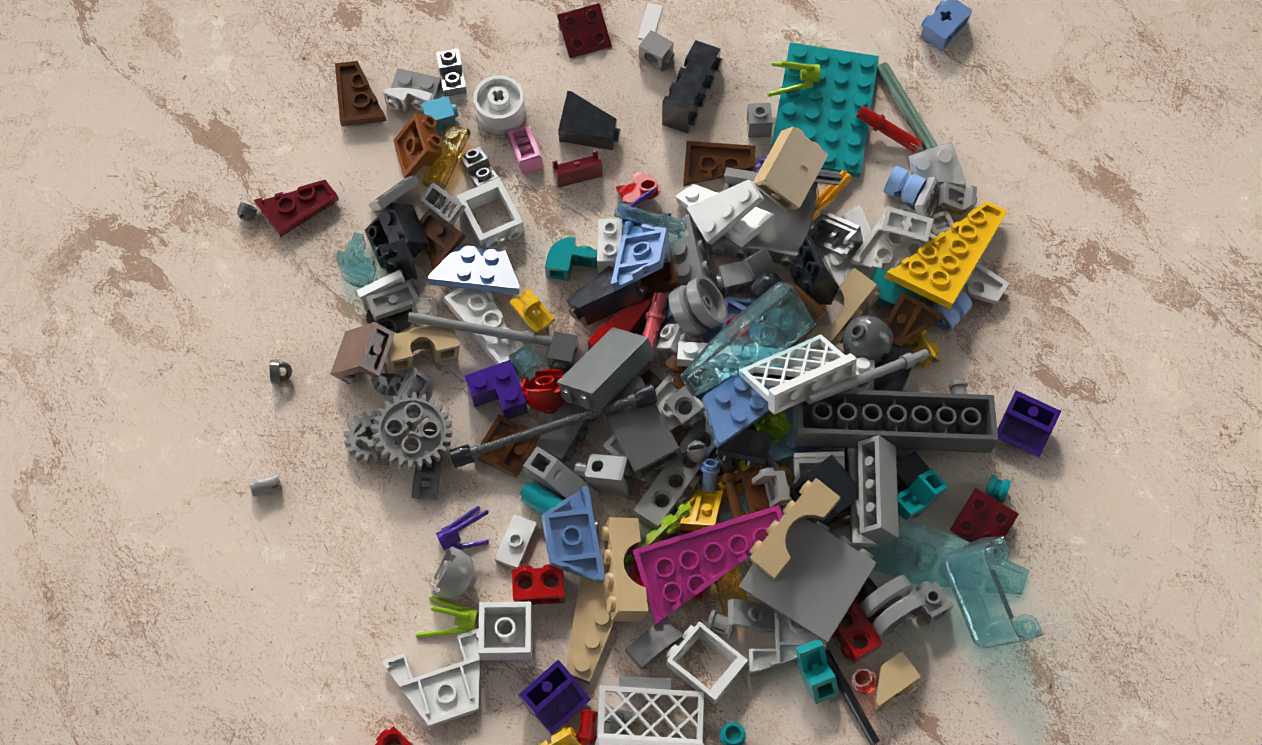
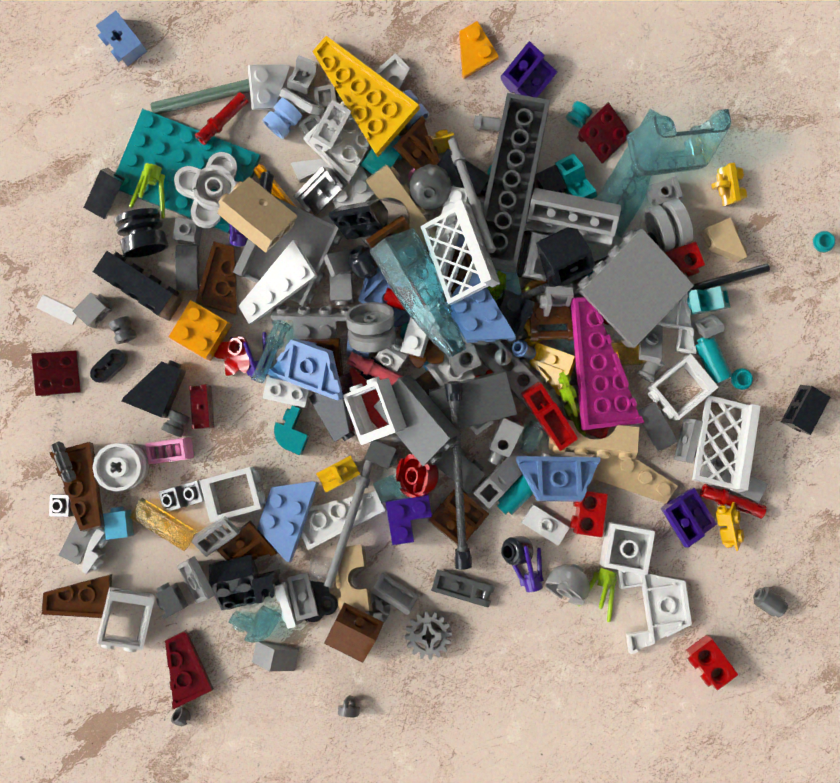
camera: 80 degrees left, 20 degrees up
light grey pin [249,473,282,498] -> none
light grey gear [372,392,453,471] -> none
dark orange plate [393,113,442,178] -> none
white wing [686,179,765,245] -> none
tan arch [749,478,840,580] -> none
clear red plate [852,668,878,694] -> none
none -> reddish brown wing [49,442,105,532]
none -> dark grey axle [51,441,76,483]
none -> black hinge [83,167,125,220]
none -> black beam [90,349,128,383]
none -> white window [97,587,155,652]
none -> dark grey wheel [109,316,137,344]
none -> black wheel [114,208,169,258]
none -> dark grey brick [156,582,188,619]
none -> dark grey wheel [161,409,190,437]
none -> light orange brick [168,300,232,361]
none -> white plant [174,152,238,228]
none -> flat silver slope [175,245,200,290]
none -> light grey slope [252,640,299,672]
none -> white window [343,377,407,445]
none -> light orange wing [459,21,499,79]
none -> black head [501,536,533,565]
none -> clear light blue head [517,420,548,454]
none -> red slope [520,382,578,451]
none -> light grey plate [694,314,725,339]
none -> teal brick [695,337,733,383]
none -> yellow hips [711,163,747,206]

